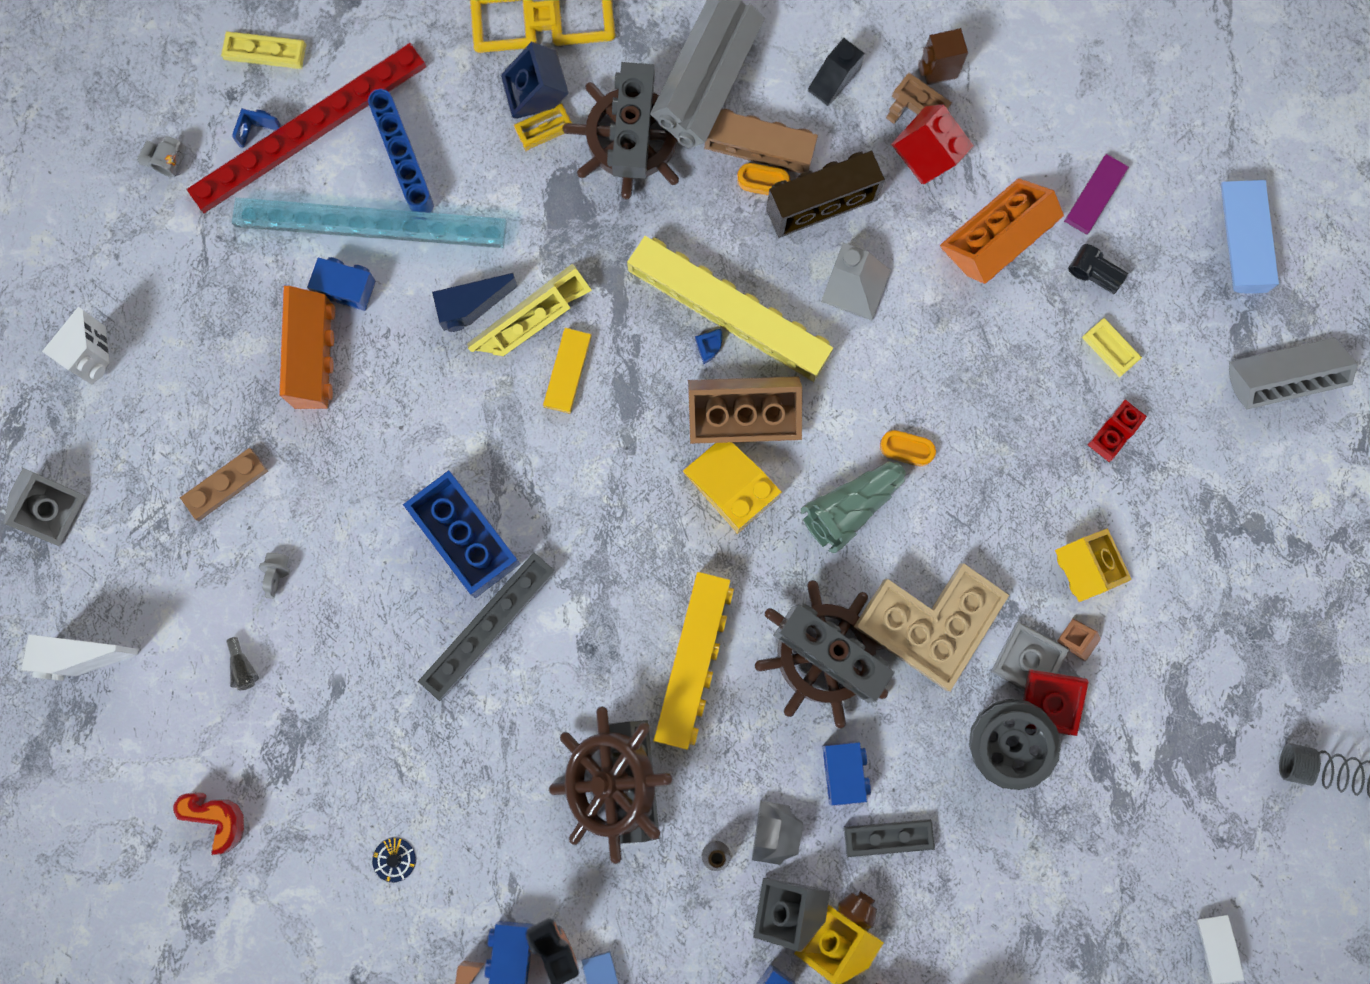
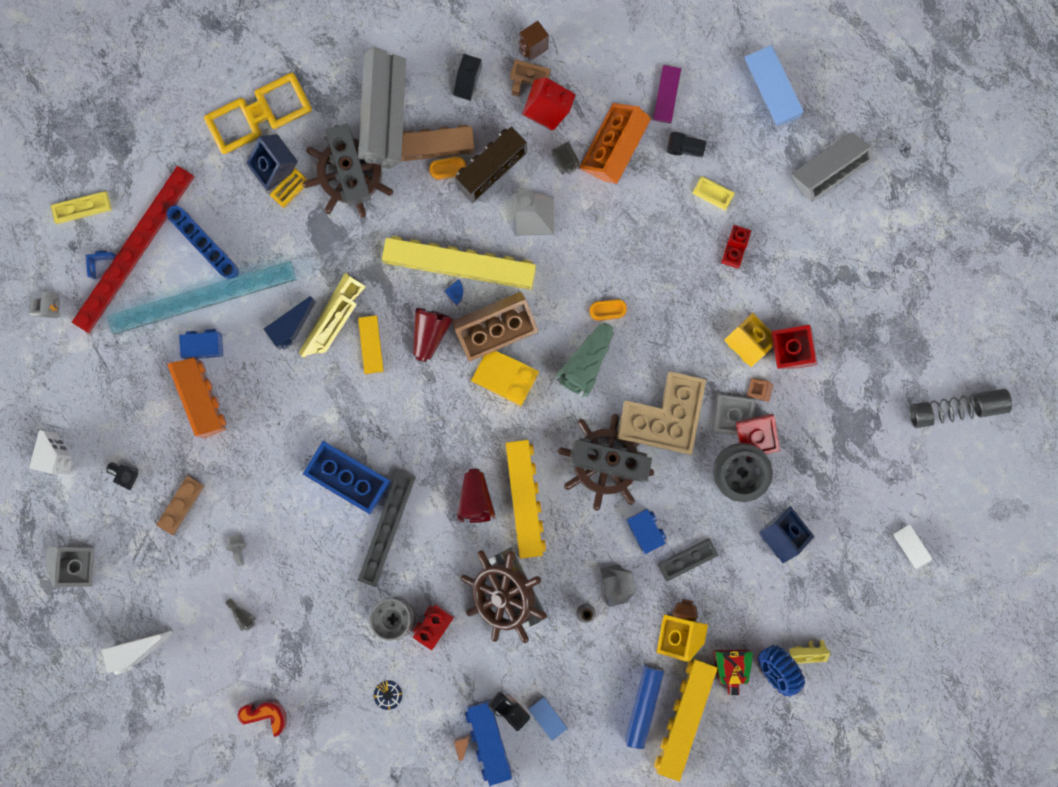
camera: 20 degrees left, 5 degrees up
dark grey slope [753,878,830,952] -> none
none -> black bracket [106,462,139,490]
none -> light grey wheel [369,598,416,641]
none -> red brick [412,604,455,651]
none -> dark red cone [413,307,453,362]
none -> dark red cone [457,468,496,523]
none -> clear smoke brick [552,141,579,175]
none -> dark blue slope [759,506,815,563]
none -> red slope [771,324,818,369]

